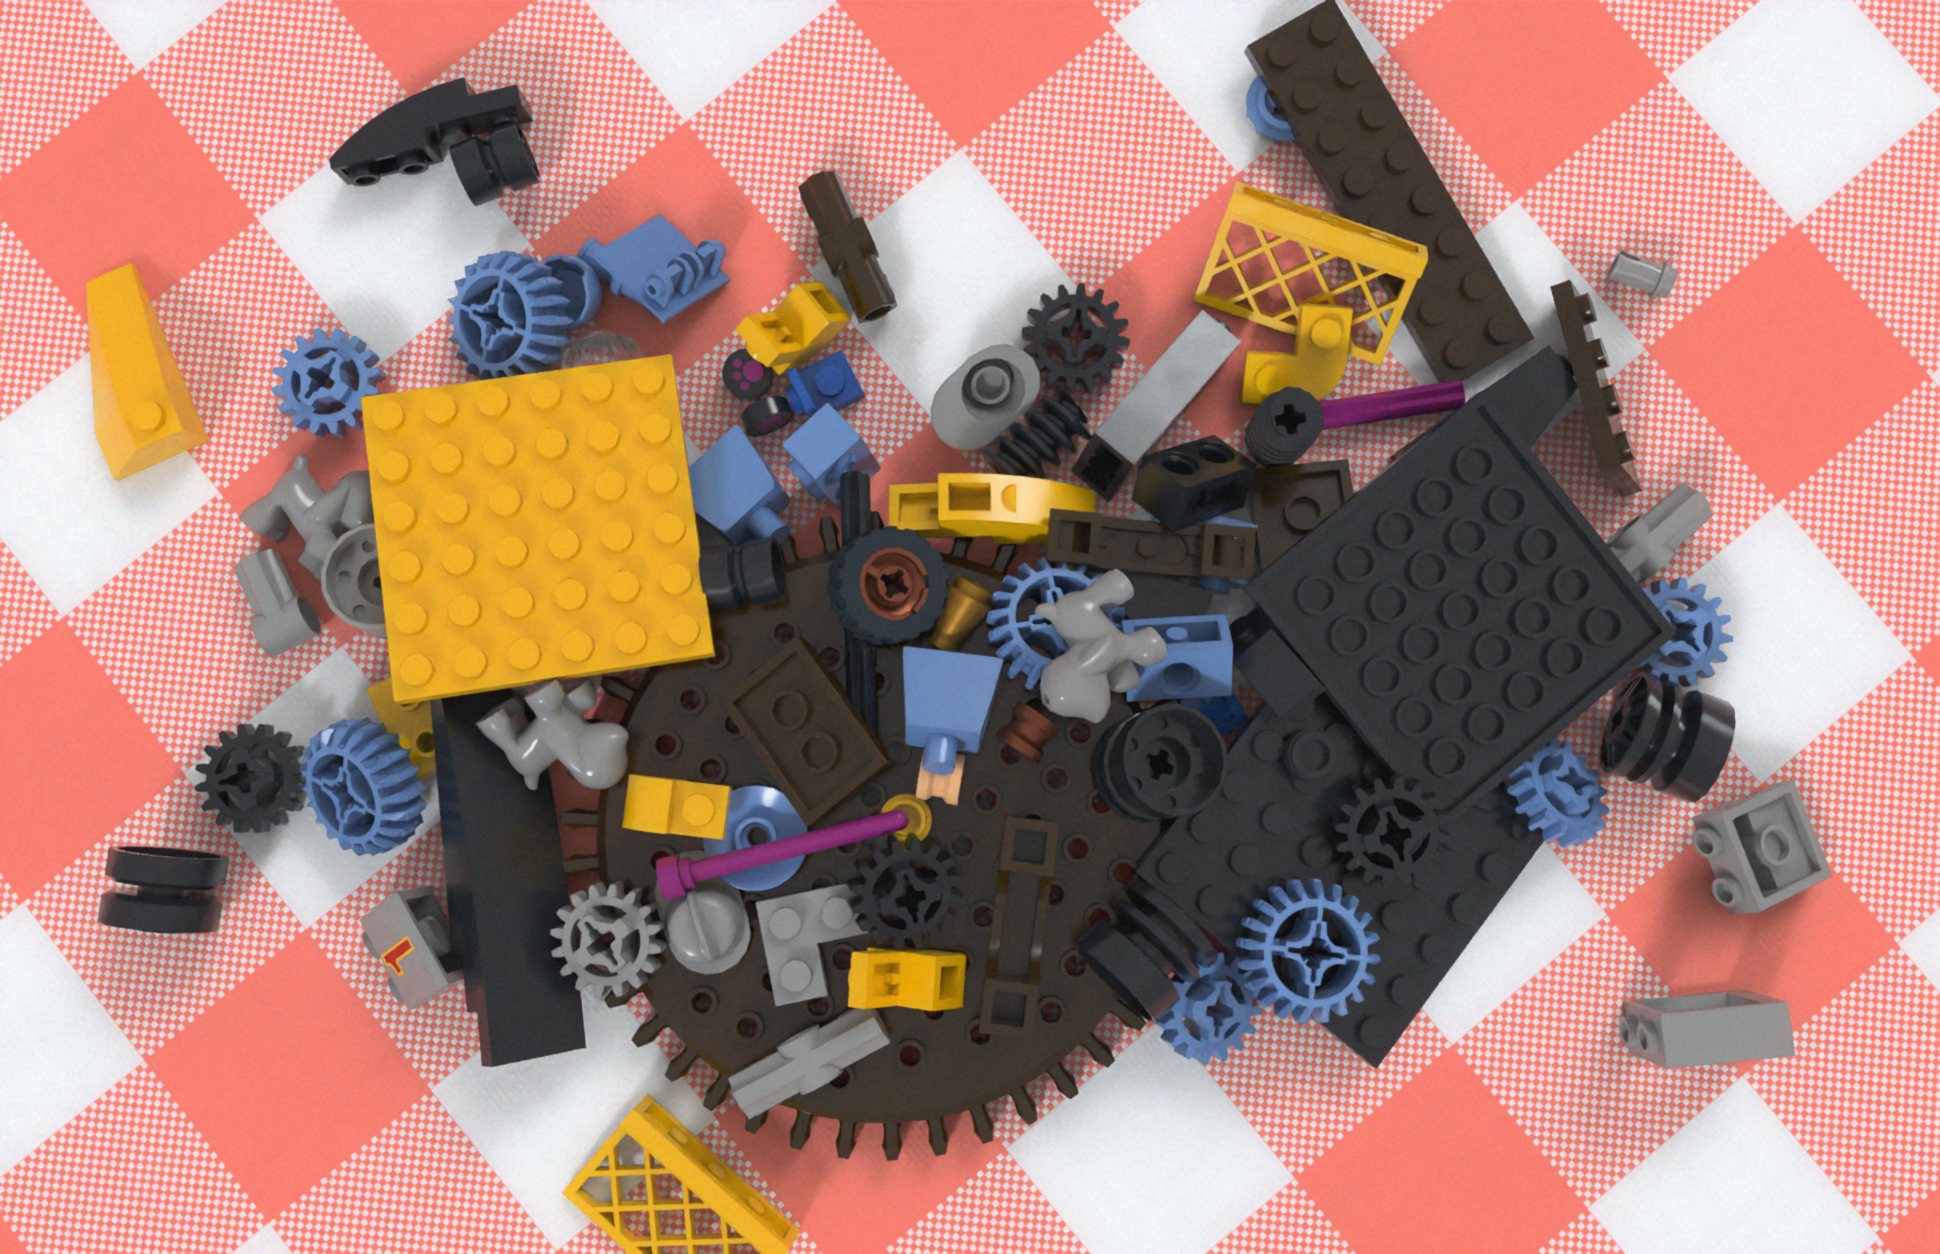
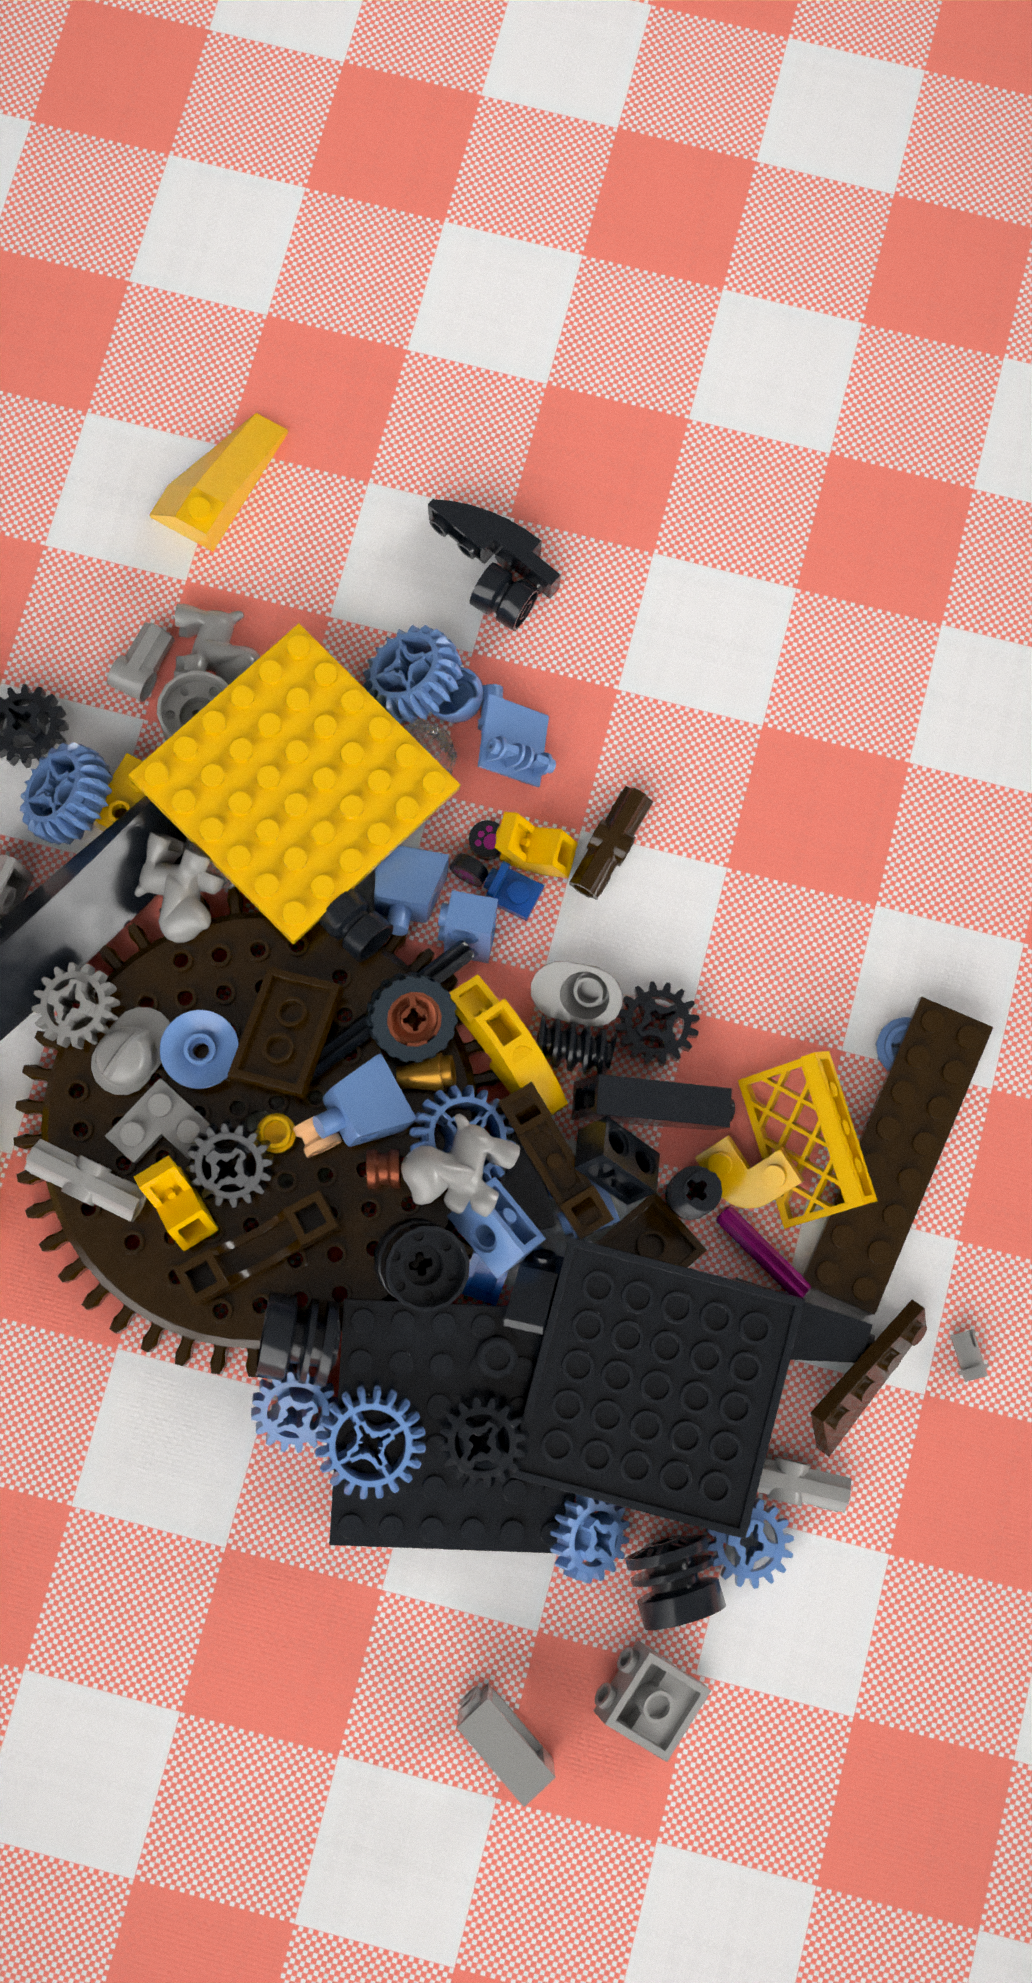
camera: 45 degrees right, 5 degrees down
medium blue gear [272,328,387,438] -> none
yellow brick [622,774,732,840] -> none
magenta piece [656,810,909,901] -> none

